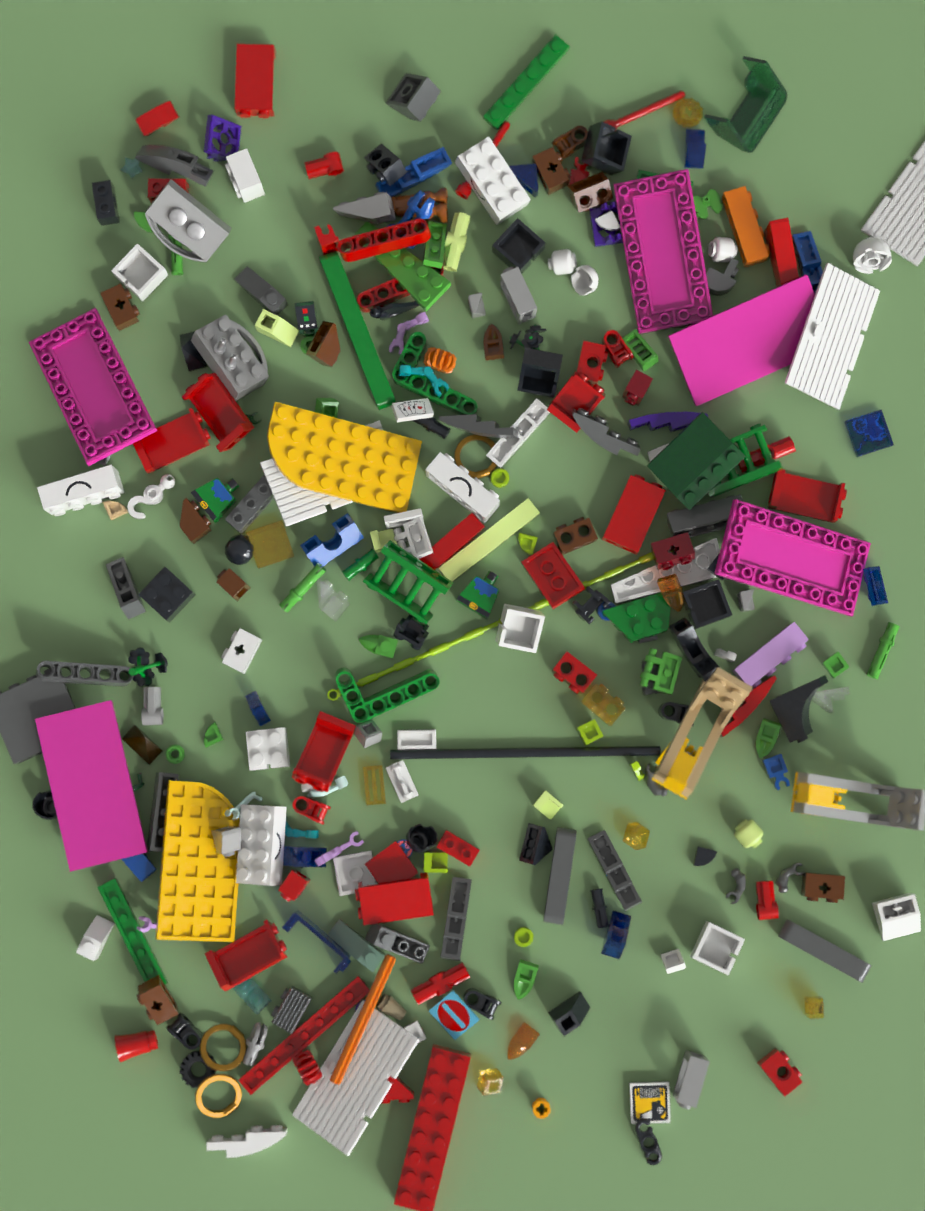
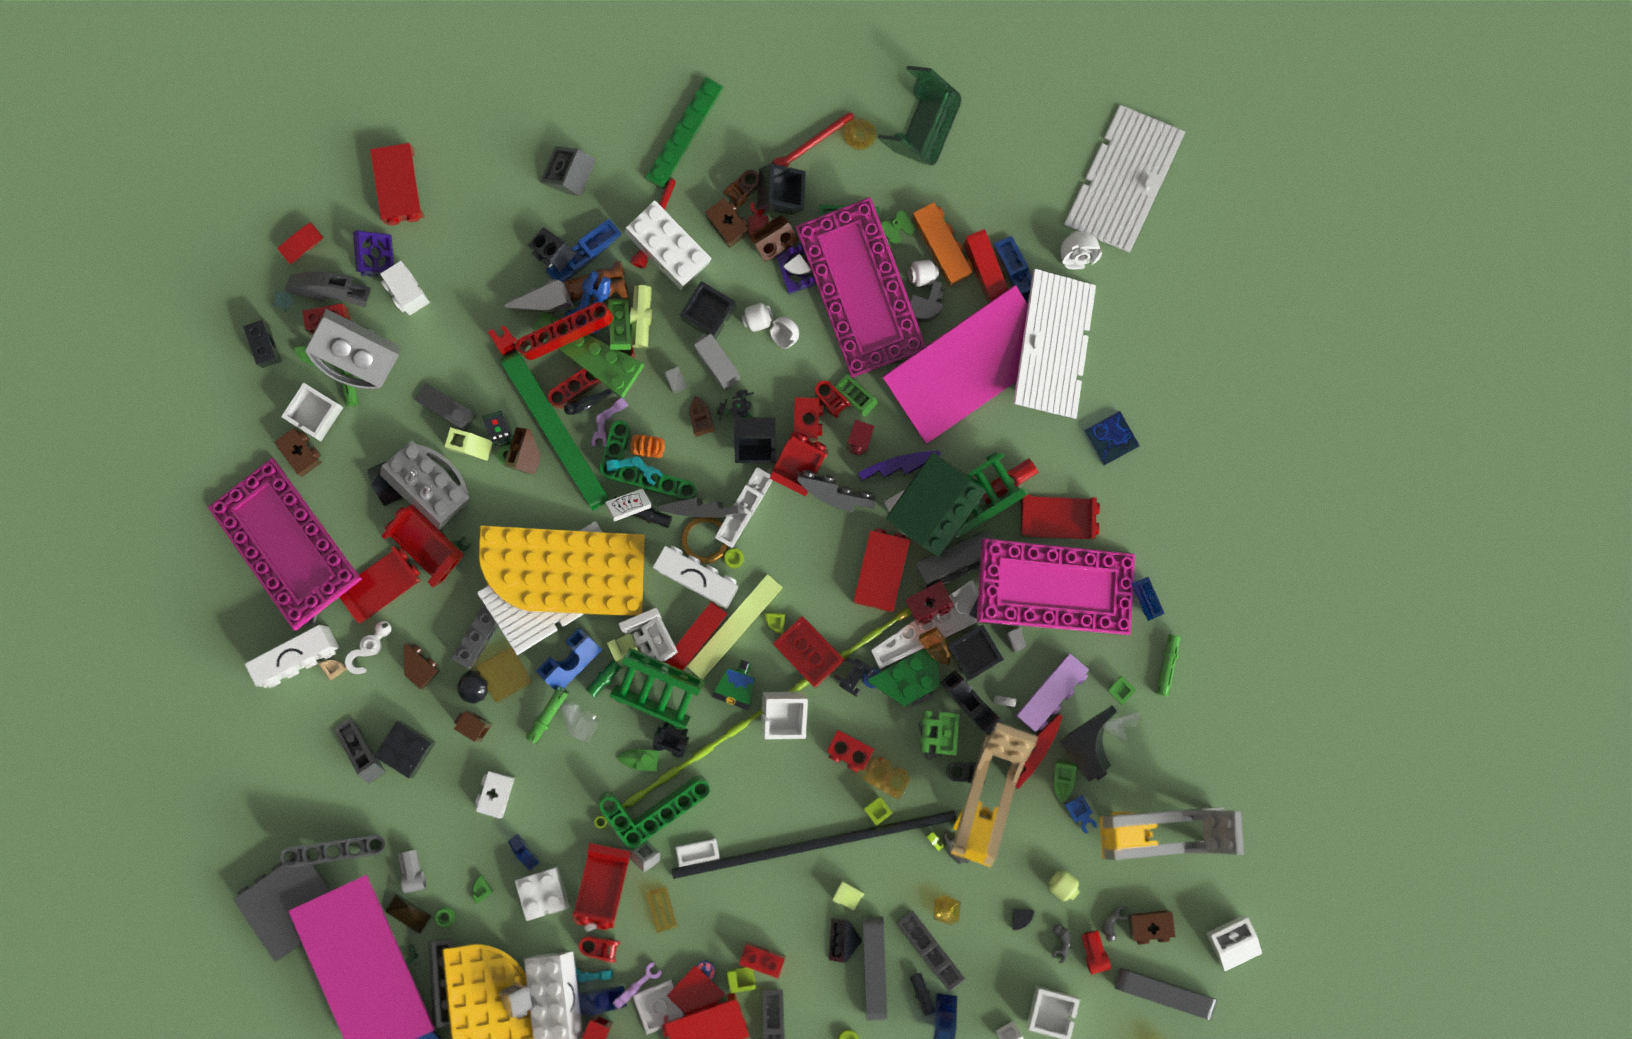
camera: 15 degrees left, 0 degrees up
black hair [32,790,57,820] -> none
black plant [128,647,168,687] -> none
torso [191,478,240,523] -> none
light aqua piece [225,792,262,820] -> none
red piece [304,152,344,179] -> none
light aqua piece [307,776,348,798] -> none
bright green slope [315,398,339,418] -> none
white hinge [386,760,419,803] -> none
black hair [406,824,438,853] -> none
clear blue slope [509,164,539,198] -> none
reddish brown brick [553,517,598,555] -> none
clear blue slope [685,129,706,169] -> none

